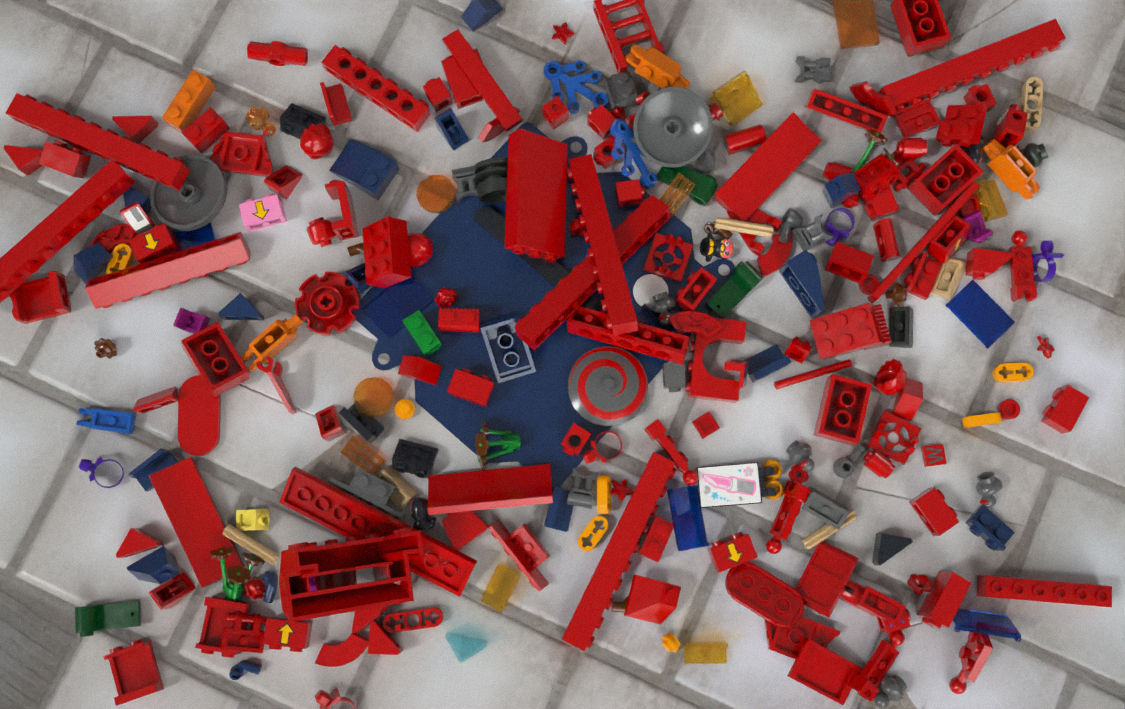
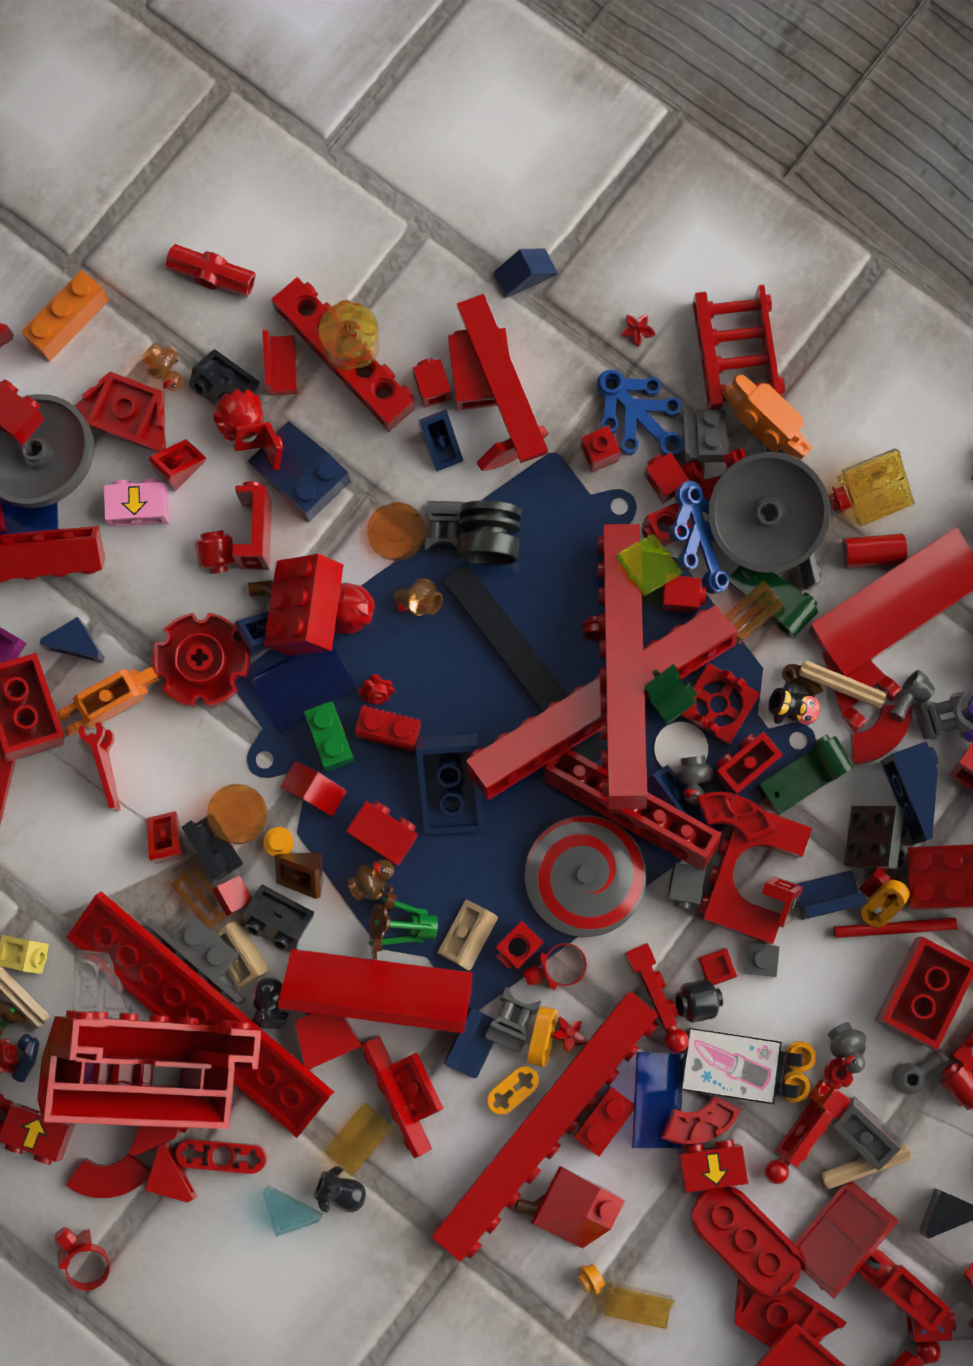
camera: 15 degrees right, 0 degrees up
red brick [182,107,230,154] -> none
red brick [504,128,567,262] -> none
none -> clear wing [72,950,133,1018]
none -> tile [212,876,252,916]
none -> red bracket [233,422,283,470]
none -> reddish brown slope [274,852,324,899]
none -> black animal [314,1166,366,1213]
none -> clear yellow brick [318,300,380,370]
none -> clear orange animal [348,860,394,901]
none -> clear orange animal [393,578,443,616]
none -> tan slope [437,900,498,970]
none -> clear neon green piece [616,534,683,596]
none -> dark green door [644,664,698,725]
none -> red tile [660,1095,742,1145]
none -> black head [675,979,723,1023]
none -> dark grey plate [745,943,780,977]
none -> pearl dark grey plate [844,806,908,869]
none -> light orange beam [861,880,910,927]

